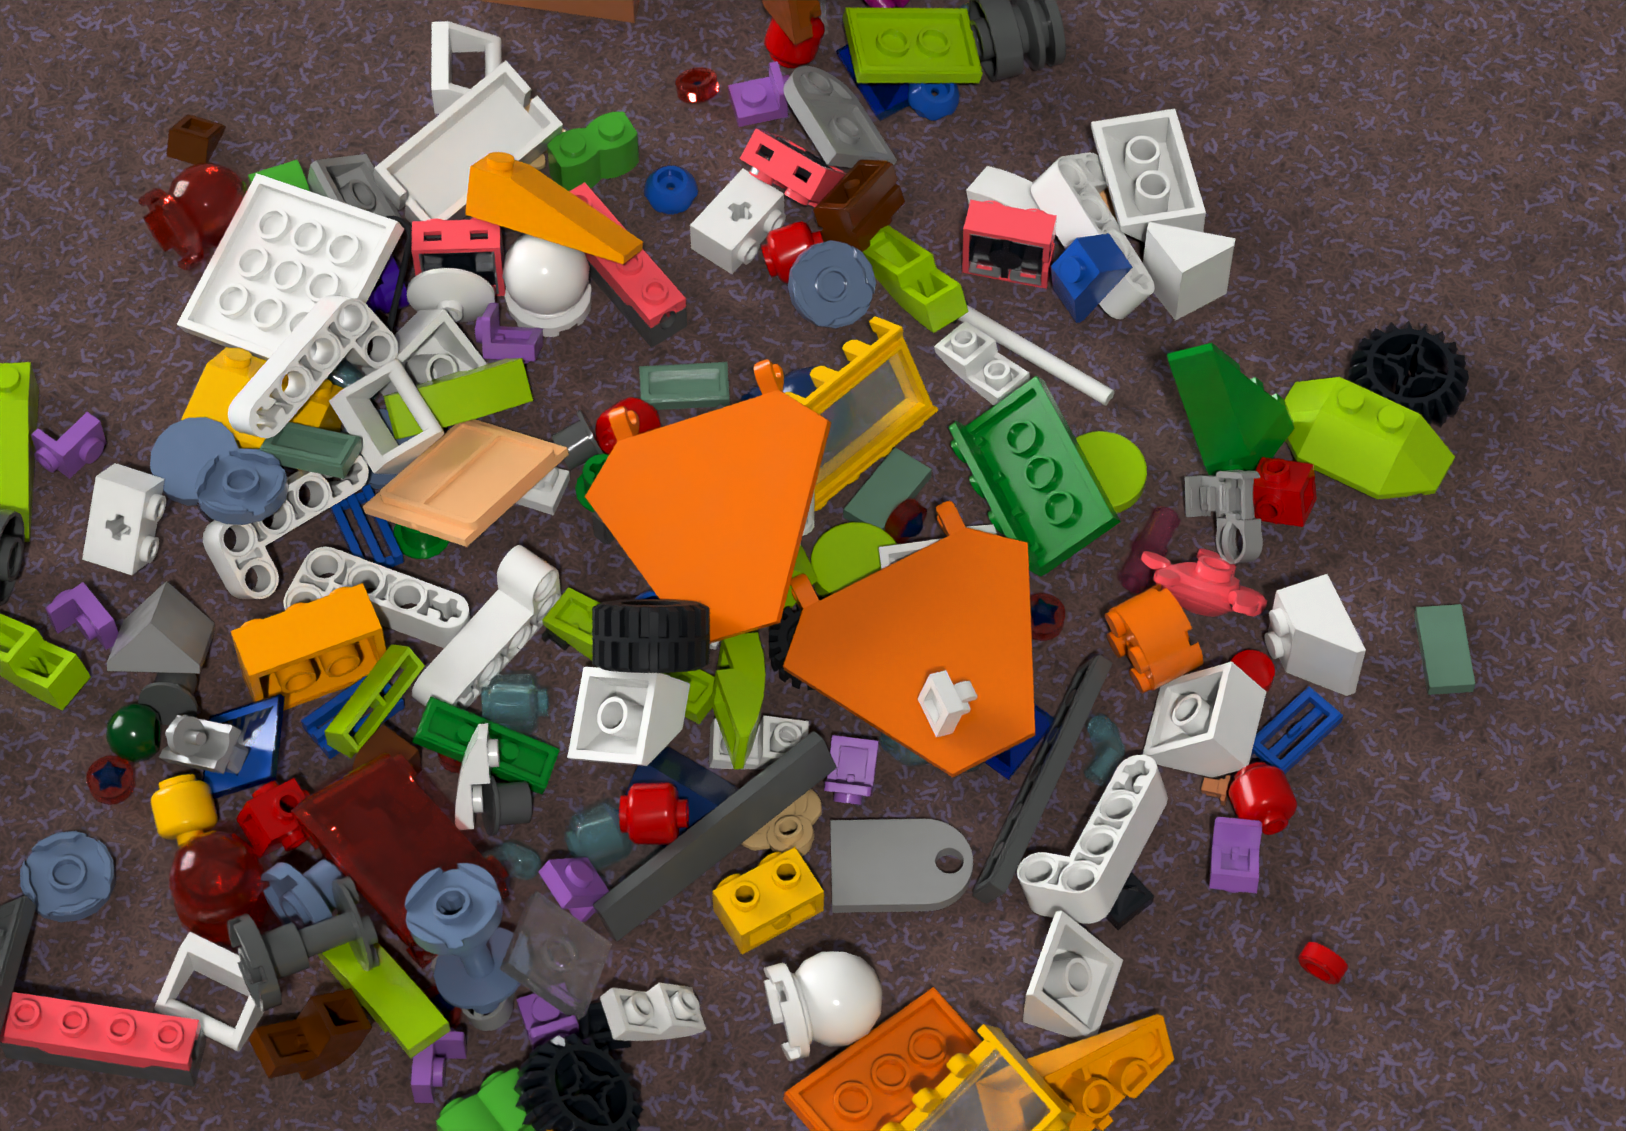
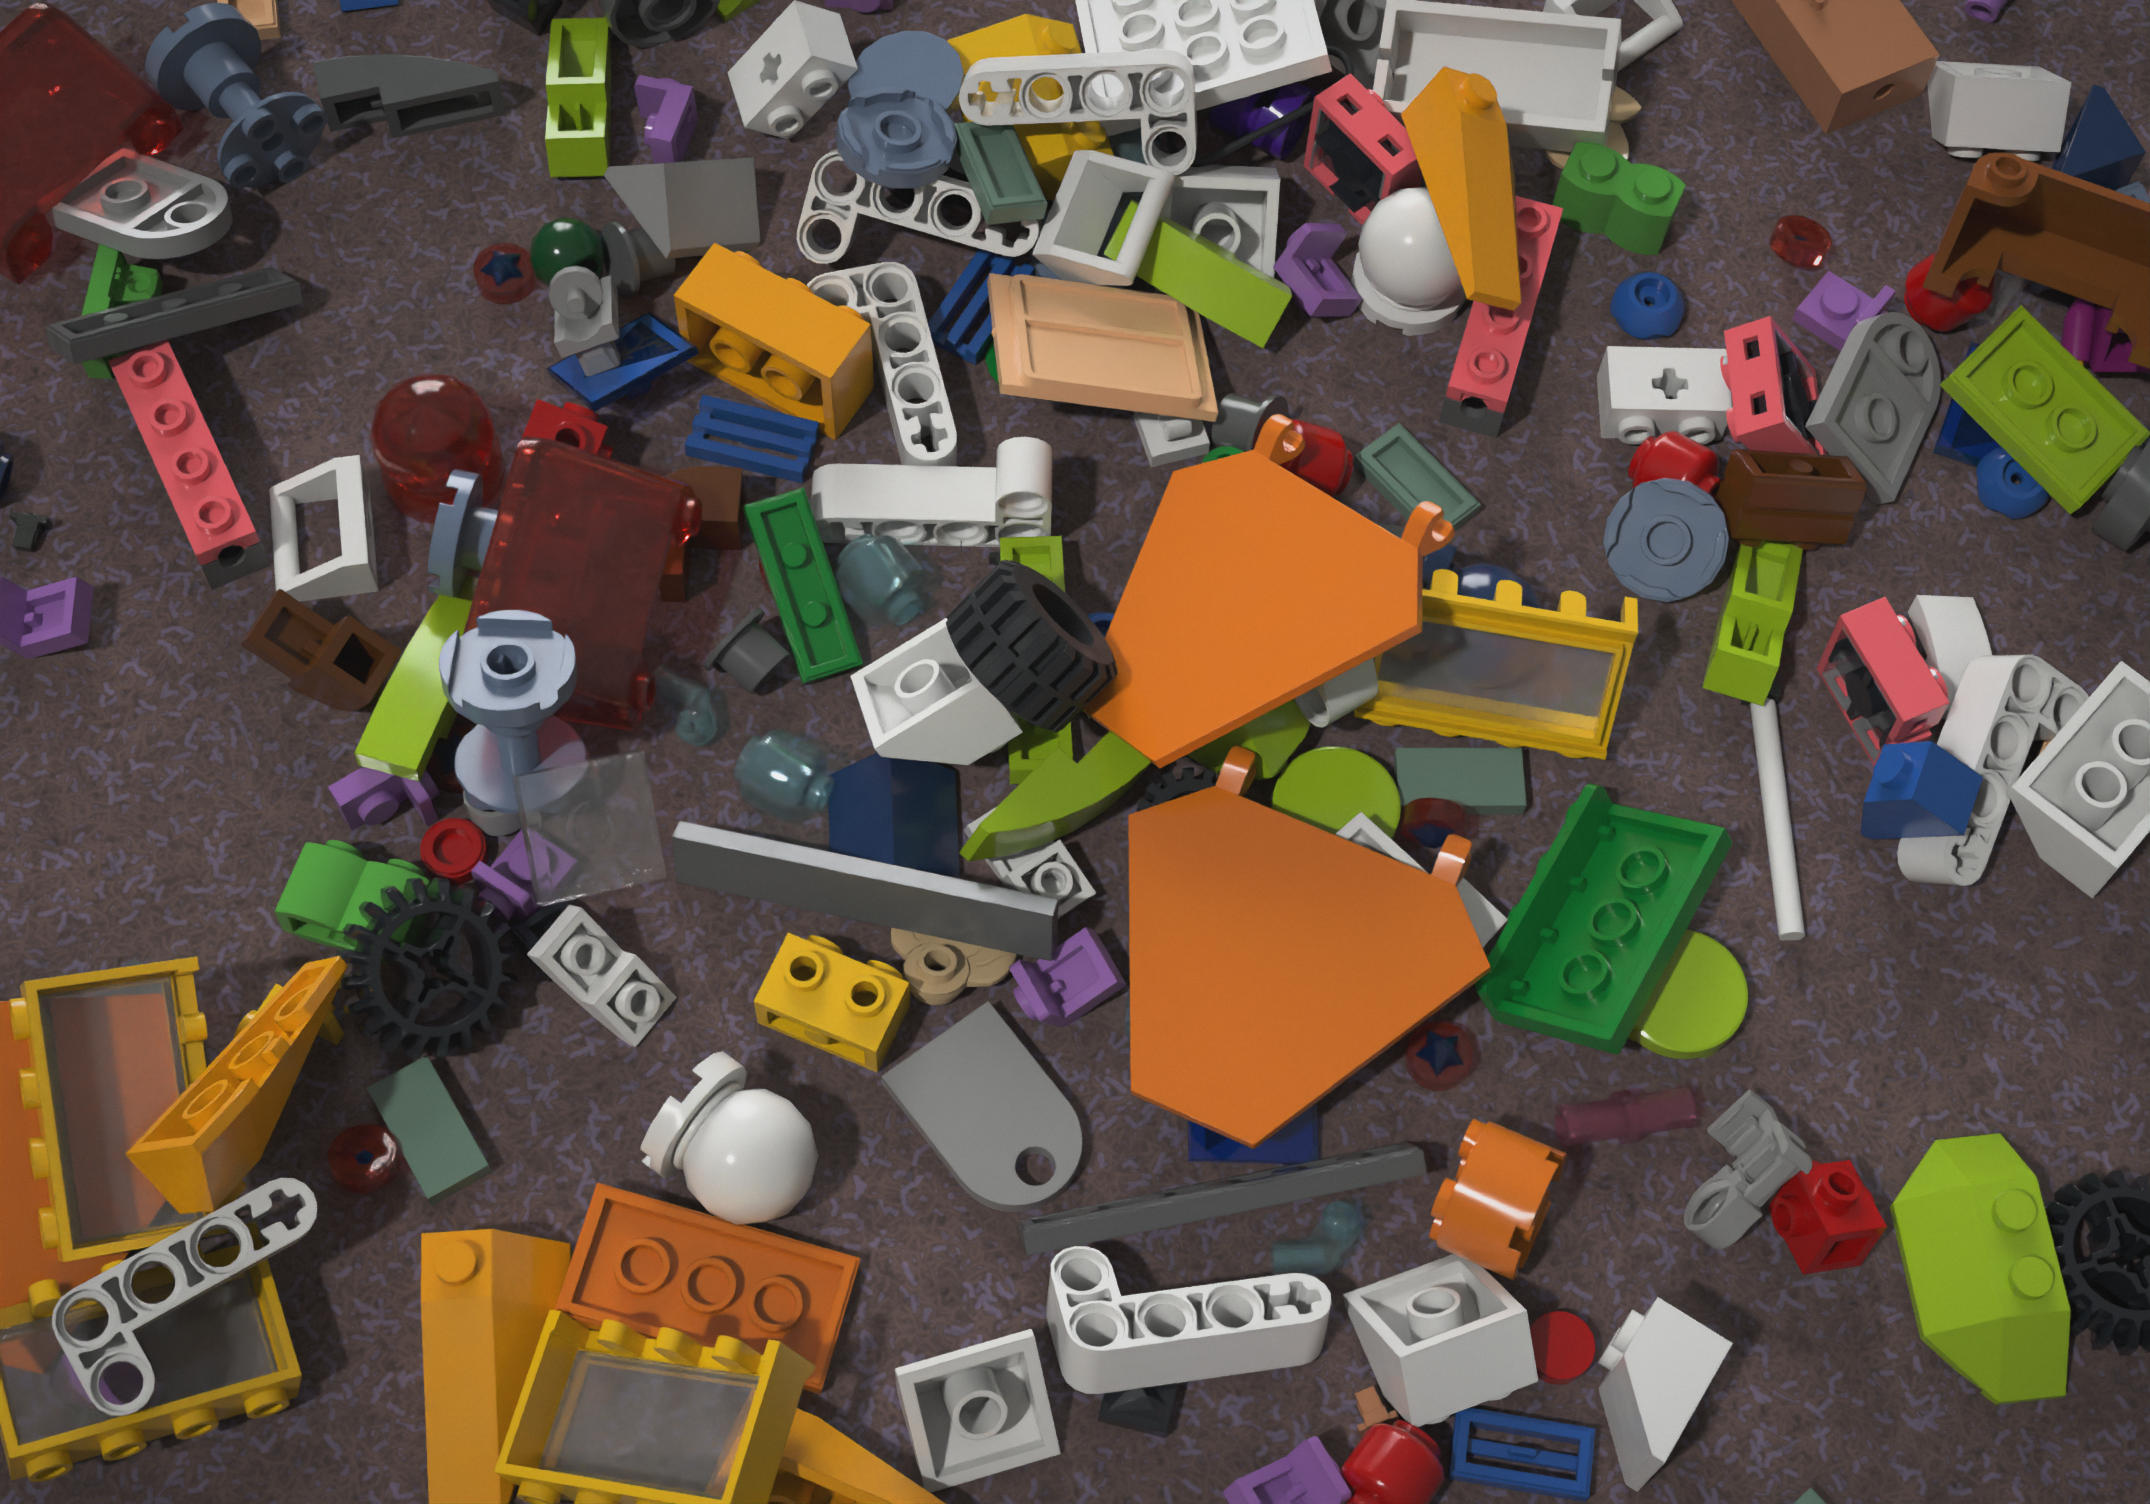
camera: 50 degrees right, 5 degrees up
sand blue tile [20,831,116,922] -> none
yellow head [150,774,218,847] -> none
dark grey piece [227,876,379,1012] -> none
lime piece [324,644,425,758] -> none
white dish [407,268,495,323] -> none
white slope [455,723,500,830] -> none
medium lavender bracket [538,857,609,923] -> none
red head [619,783,689,845] -> none
white tile [917,670,978,738] -> none
white slope [934,321,1030,405] -> none
coral animal [1141,548,1268,617] -> none
white slope [1143,222,1235,321] -> none
green wedge [1167,343,1295,482] -> none
none -> red tile [420,818,488,885]

